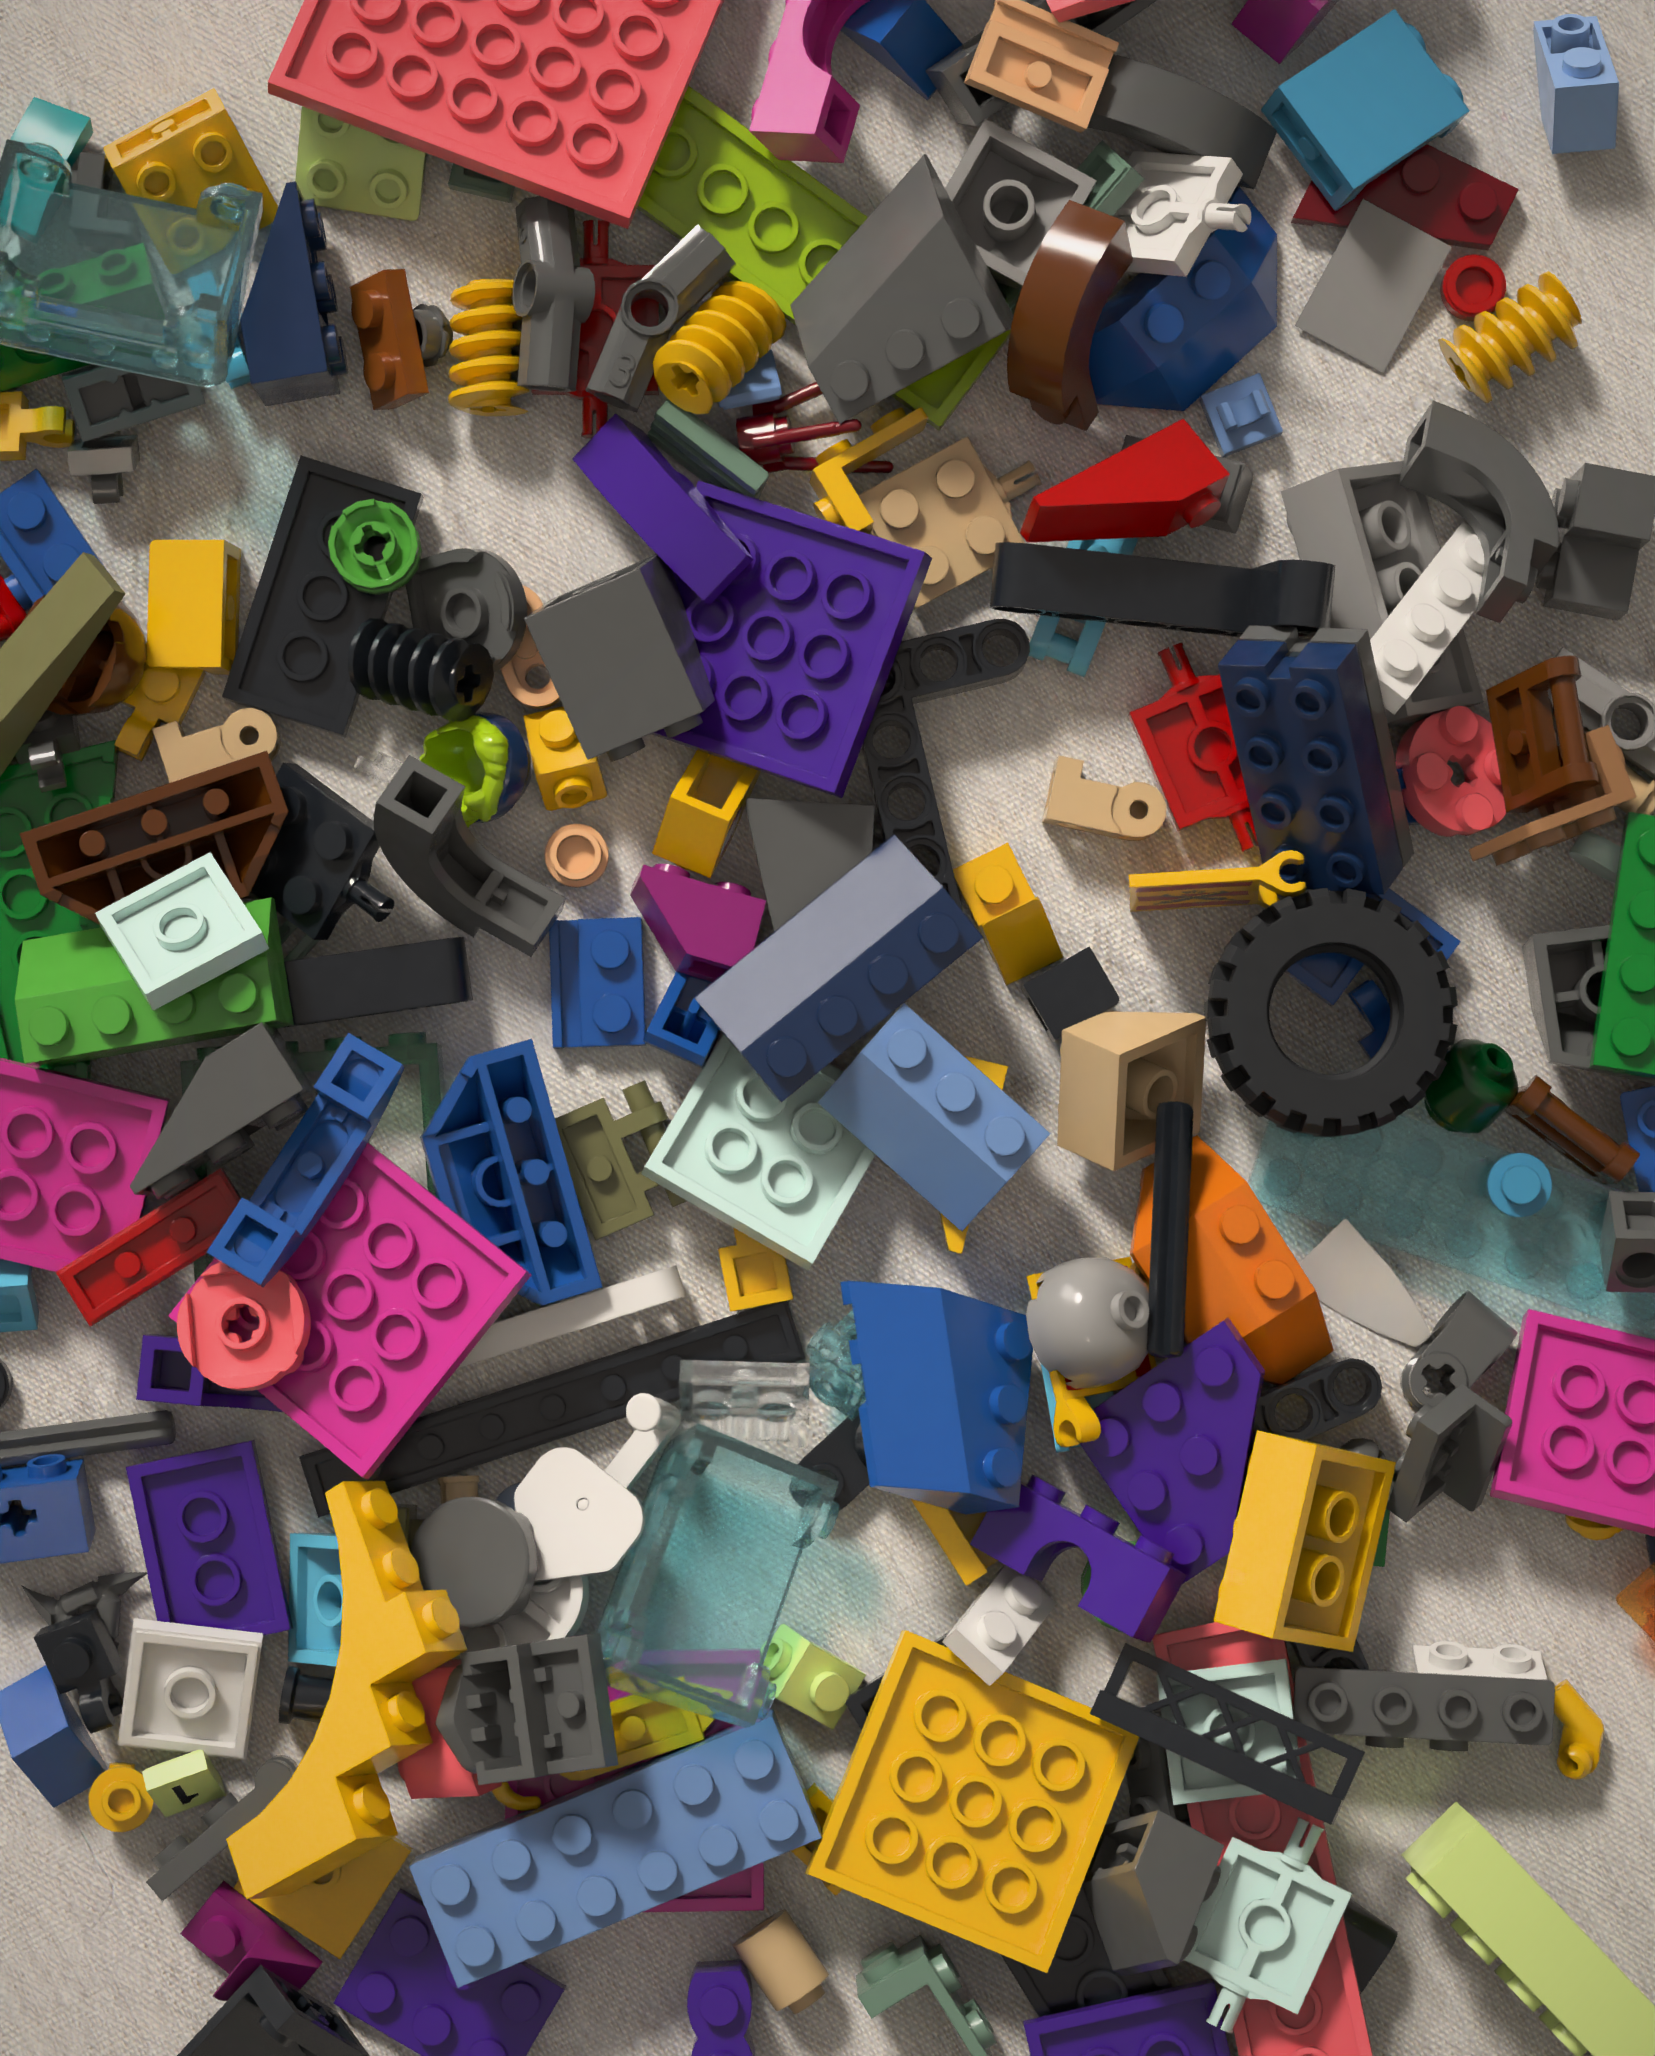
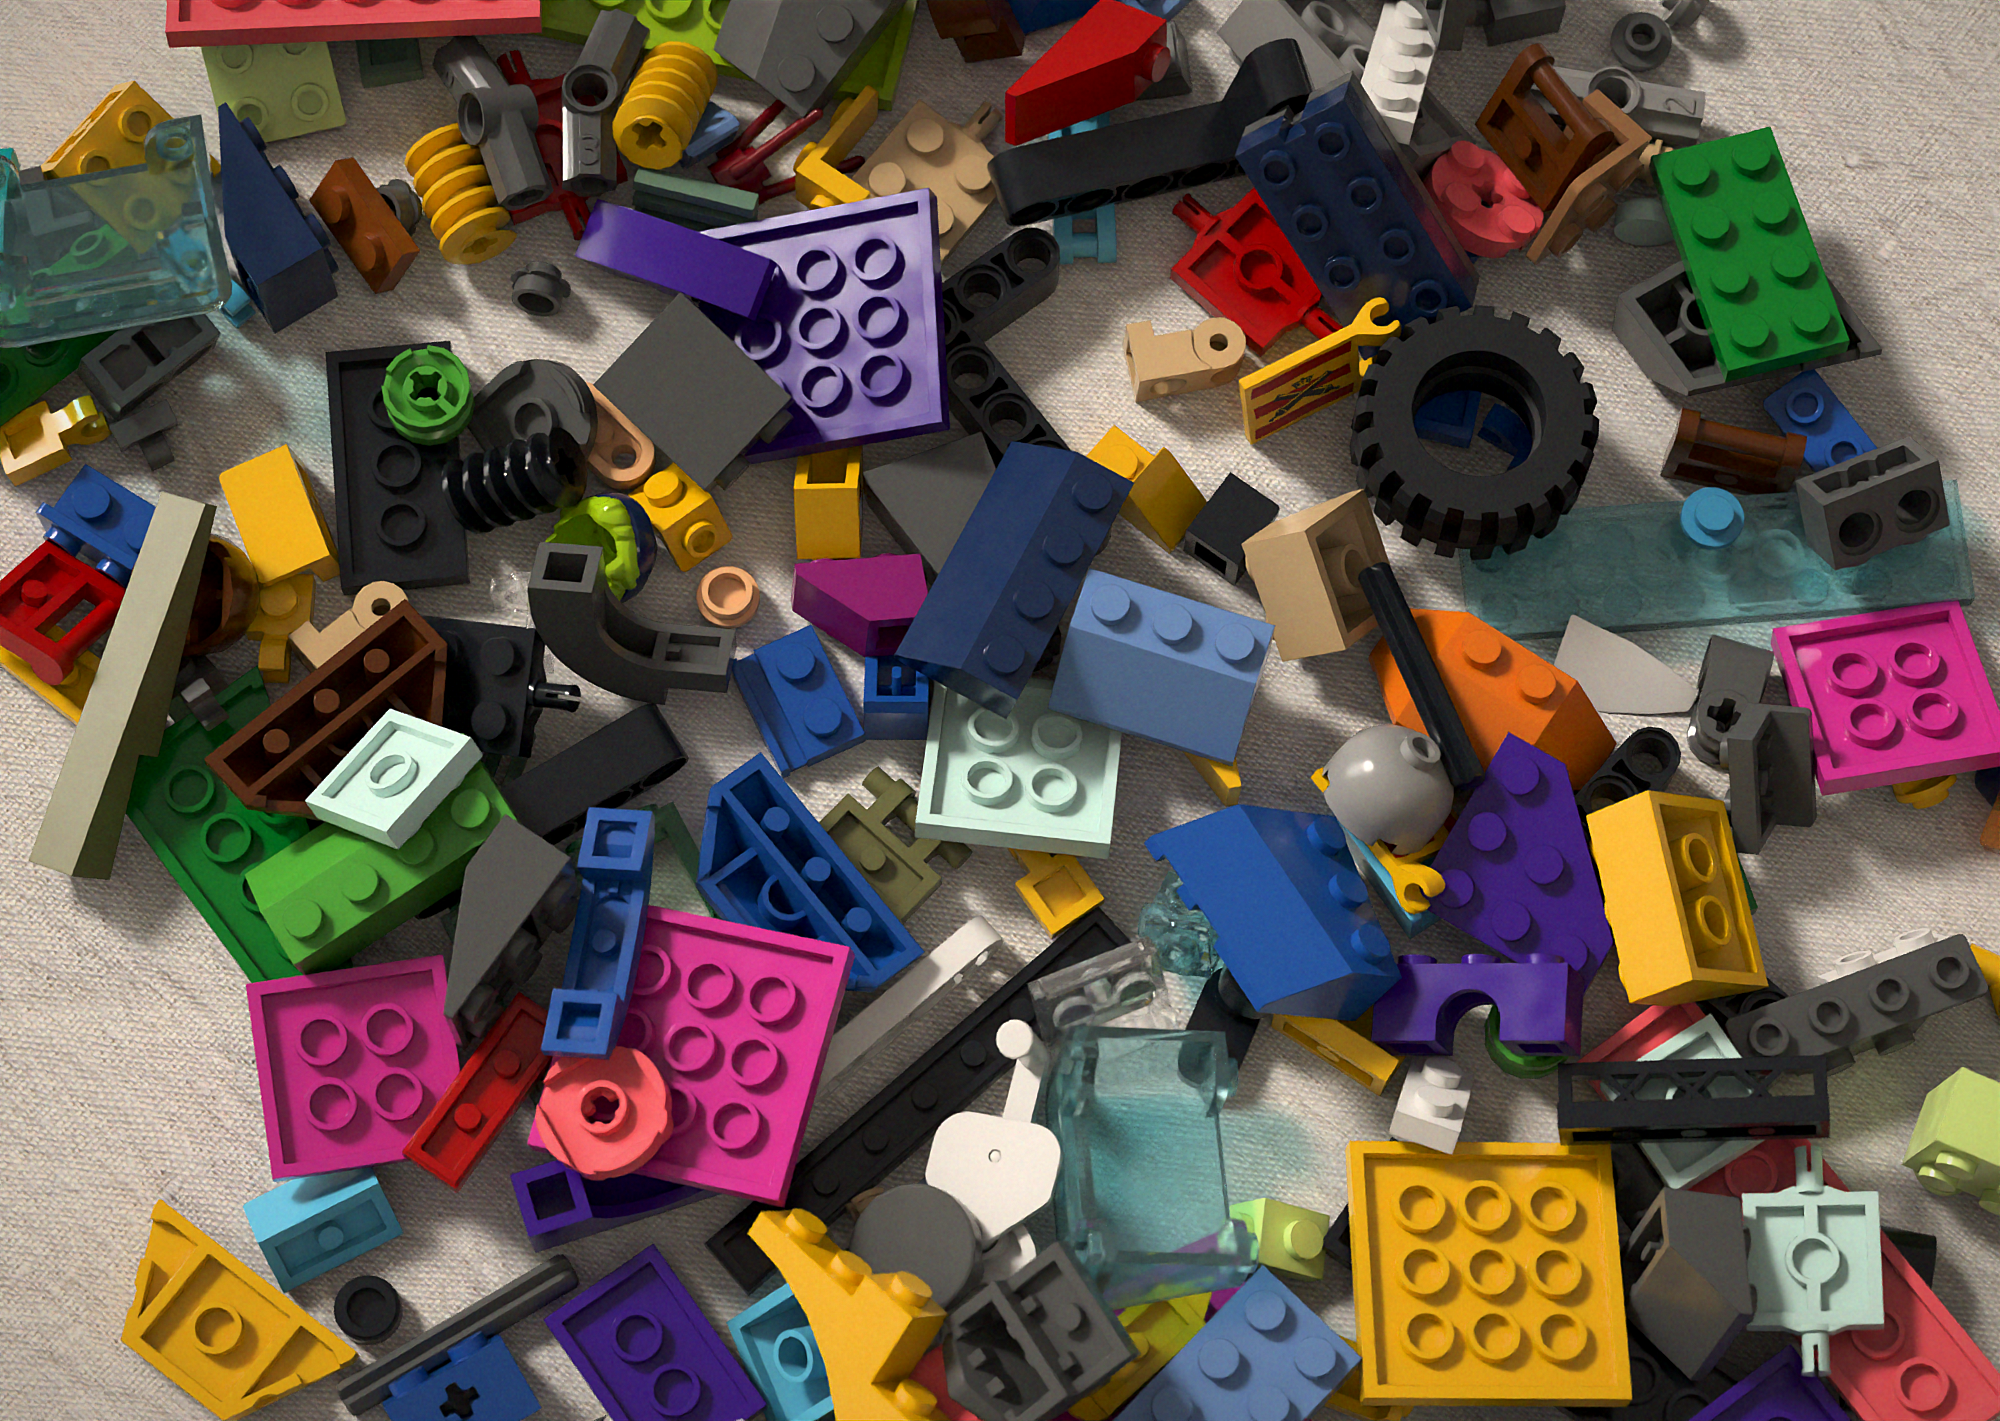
camera: 25 degrees left, 15 degrees down
dark green head [1424,1039,1519,1133] -> none
none -> dark grey plate [510,261,571,316]

